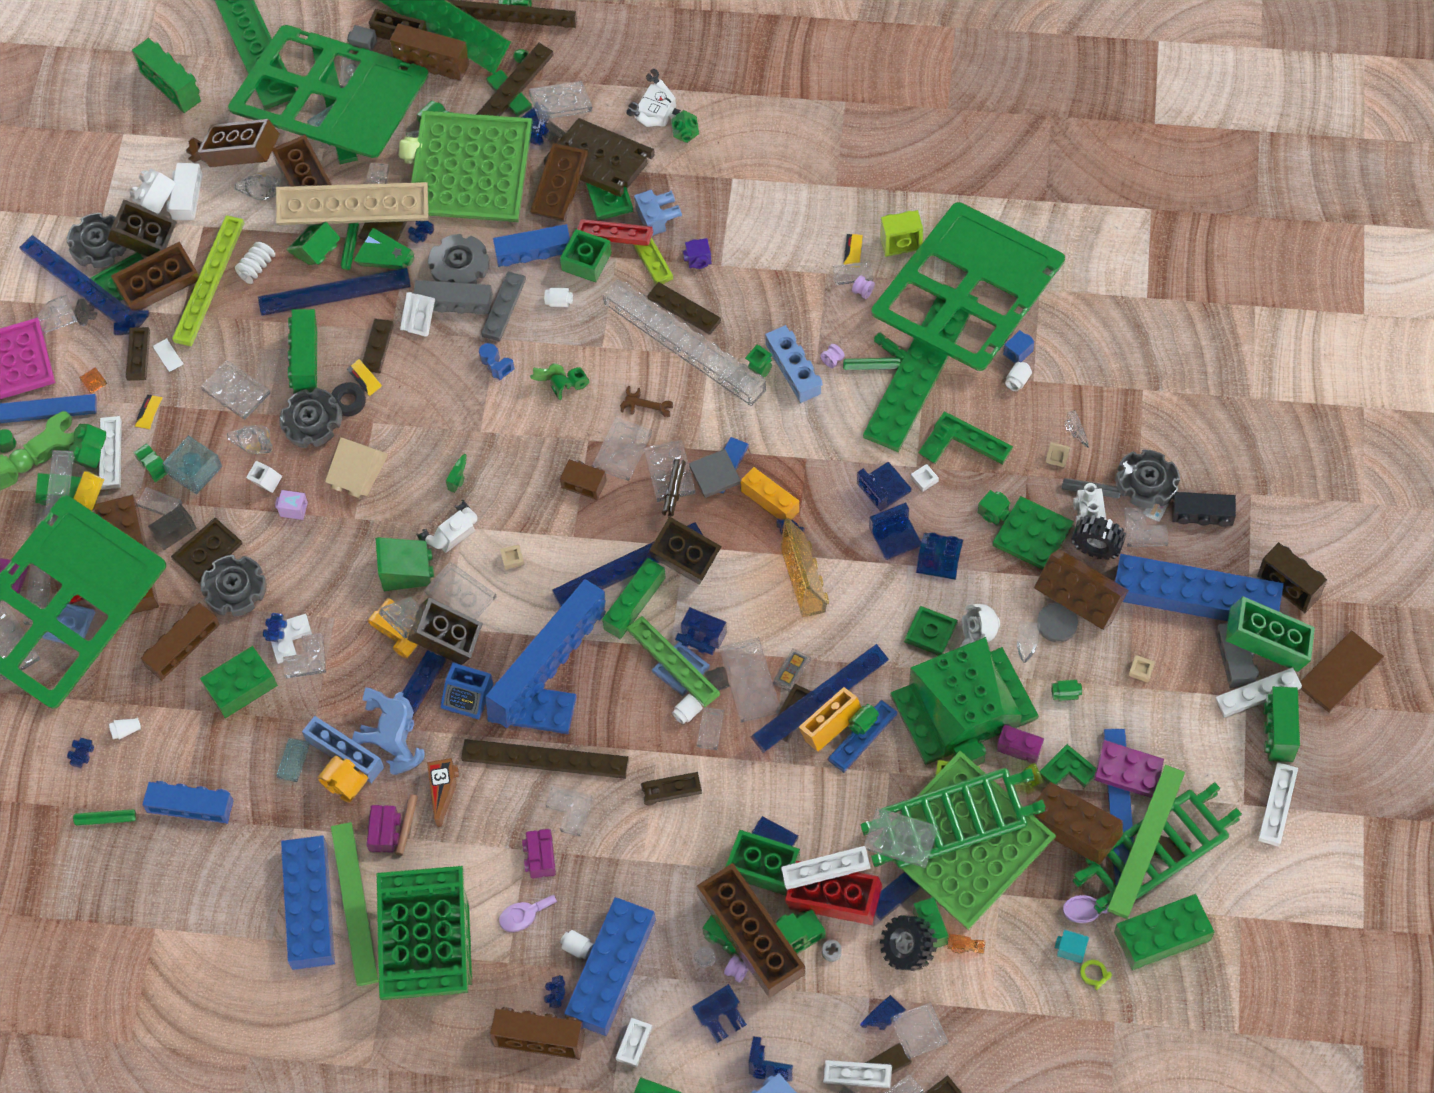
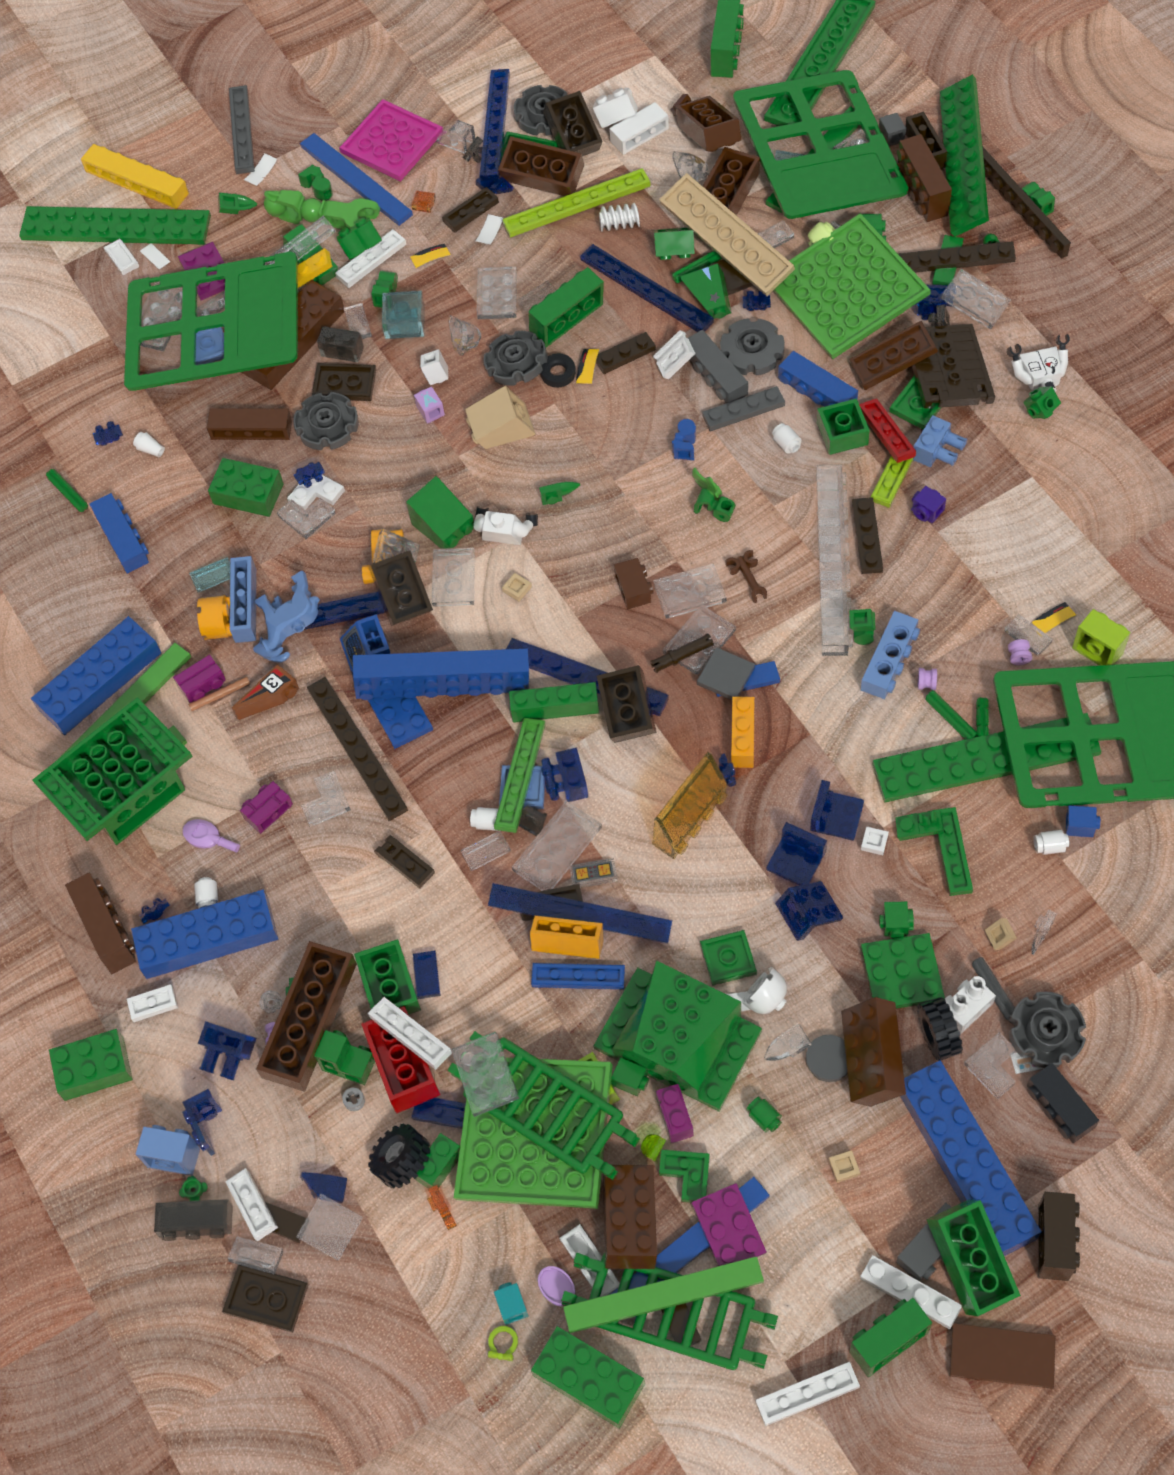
camera: 55 degrees right, 0 degrees up
green brick [849,704,879,735] -> none
none -> white tile [560,1224,620,1297]

